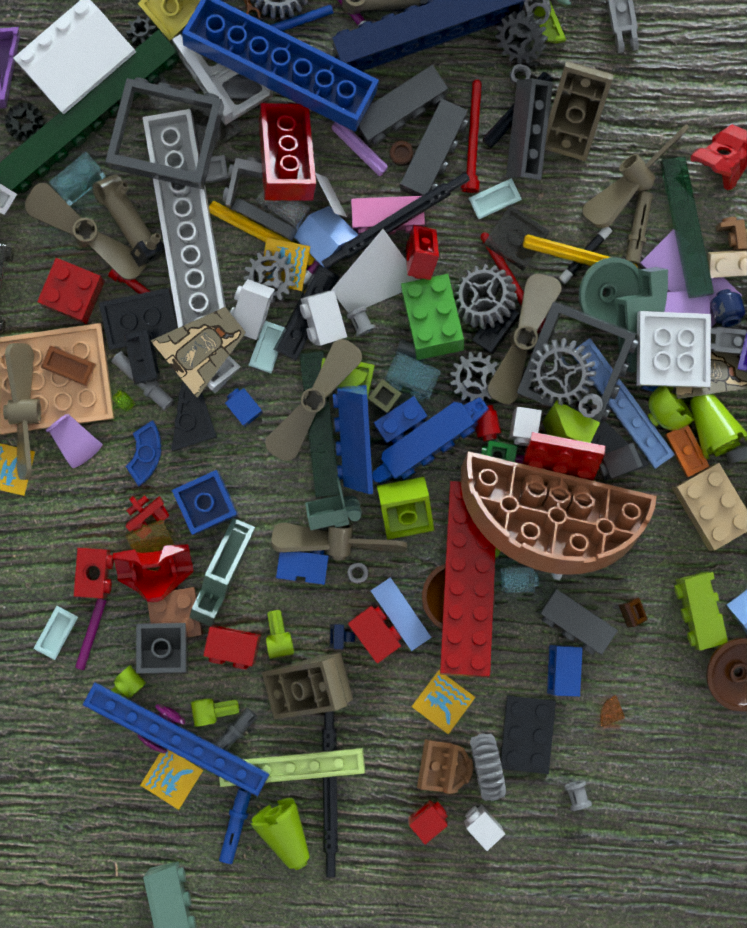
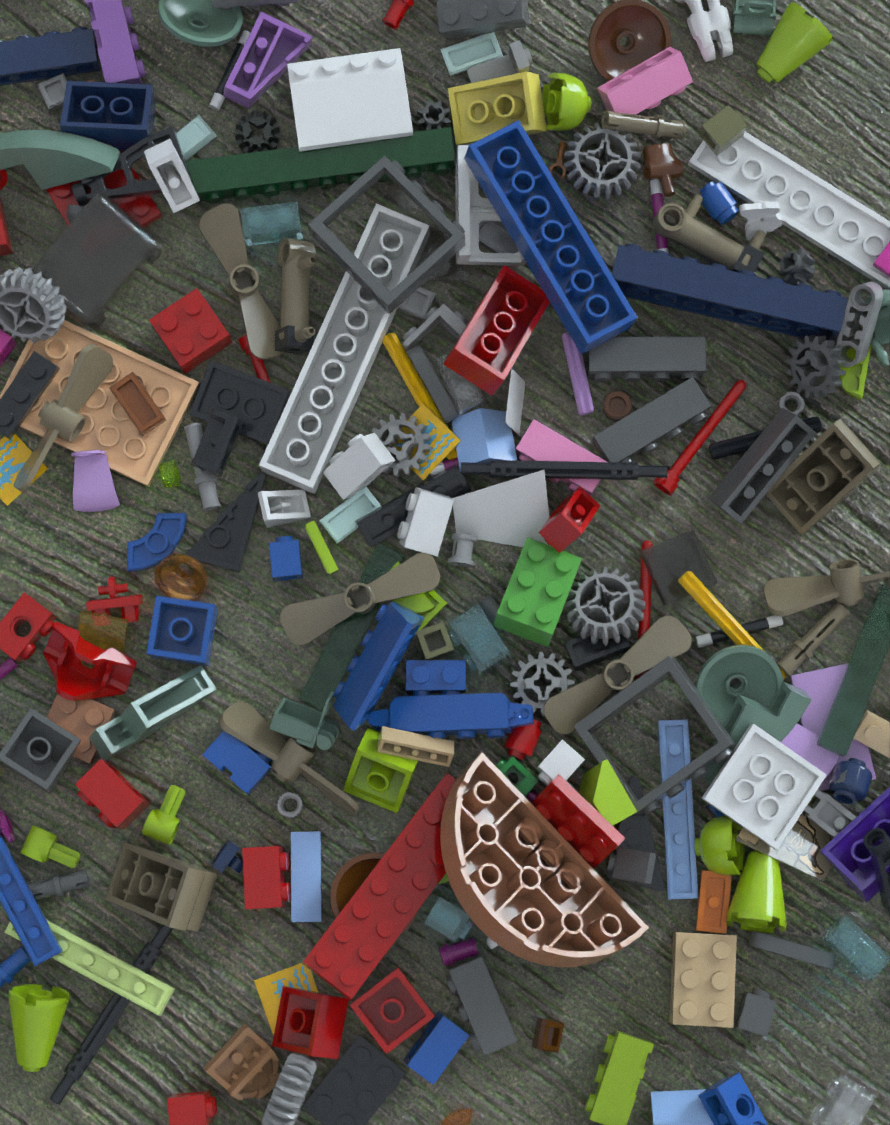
camera: 35 degrees right, 5 degrees down
sticker [151,307,246,398] -> none
blue bar [270,4,334,31] -> none
light aqua tile [468,178,522,220] -> none
light grey gear [529,338,596,405] -> none
light grey bush [578,393,603,418] -> none
none -> clear orange piece [155,554,208,601]
none -> red slope [272,986,349,1059]
none -> lime tile [305,520,339,575]
none -> red brick [350,967,435,1054]
none -> tan piece [377,726,454,767]
none -> magenta pin [439,937,478,967]

